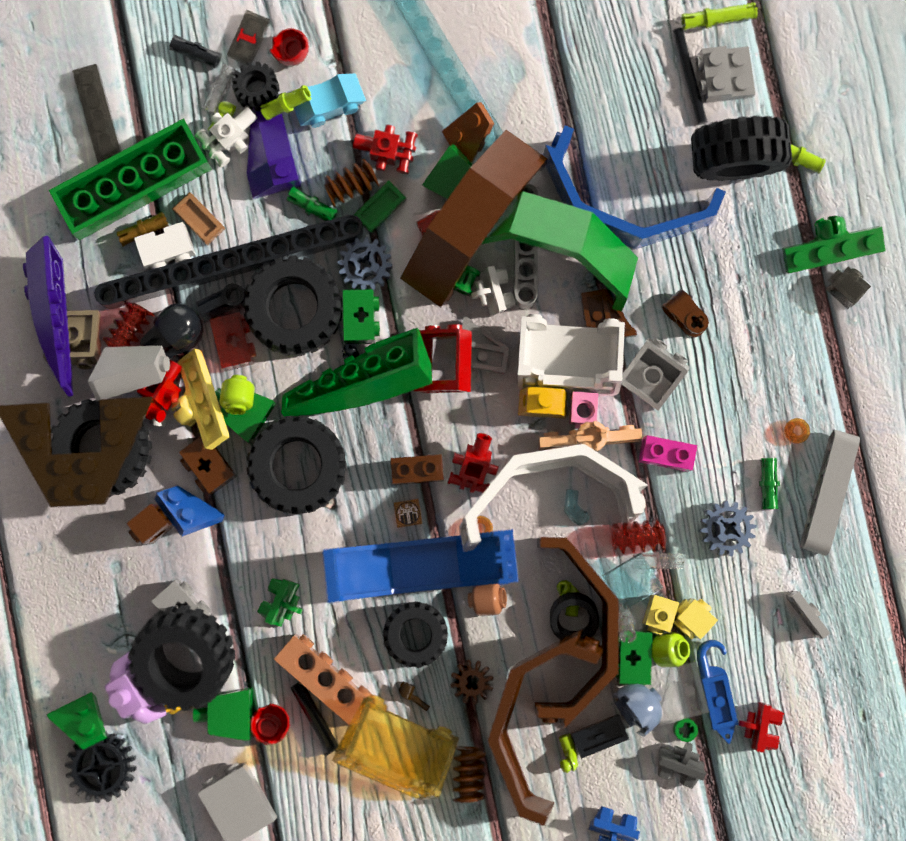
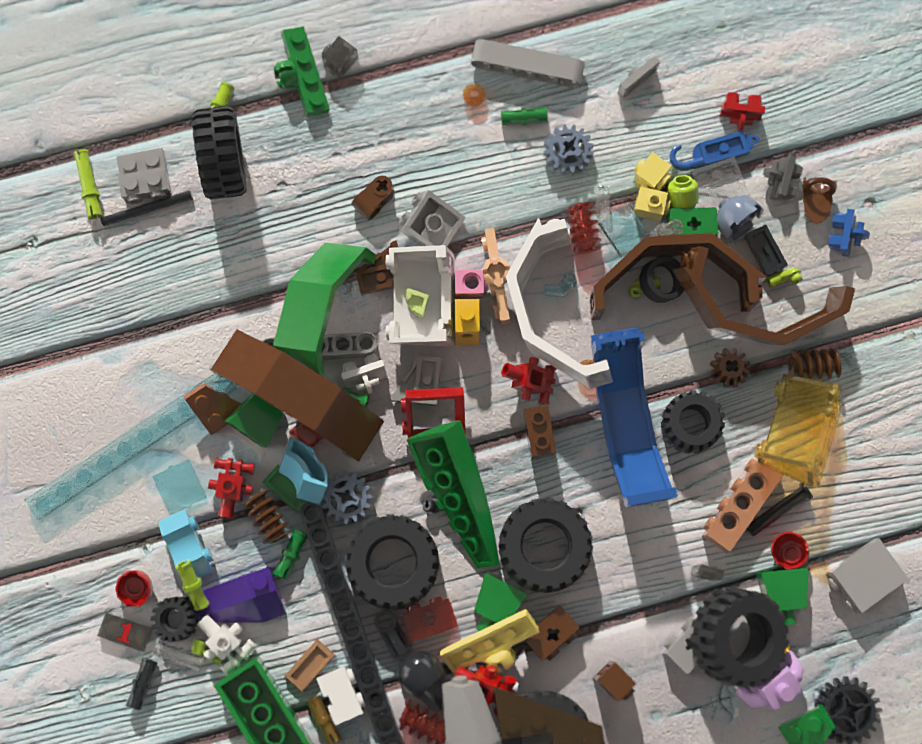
camera: 90 degrees left, 5 degrees down
blue wing [154,486,225,537] -> none
lime head [220,375,255,415] -> none
green hips [257,578,303,627] -> none
green brick [343,289,380,344] -> none
clear orange tile [394,499,422,528] -> none
dark brown hand [399,681,430,711] -> none
nougat head [468,584,507,616] -> none
blue panel [543,125,726,249] -> none
dark pink brick [638,435,698,472] -> none
green bush [673,717,698,742] -> none
none -> clear light blue piece [153,459,207,515]
none -> medium azure brick [279,437,328,505]
none -> yellowish green tile [405,288,430,319]
none -> clear smoke tile [690,564,724,582]
none -> reddish brown piece [802,177,837,224]

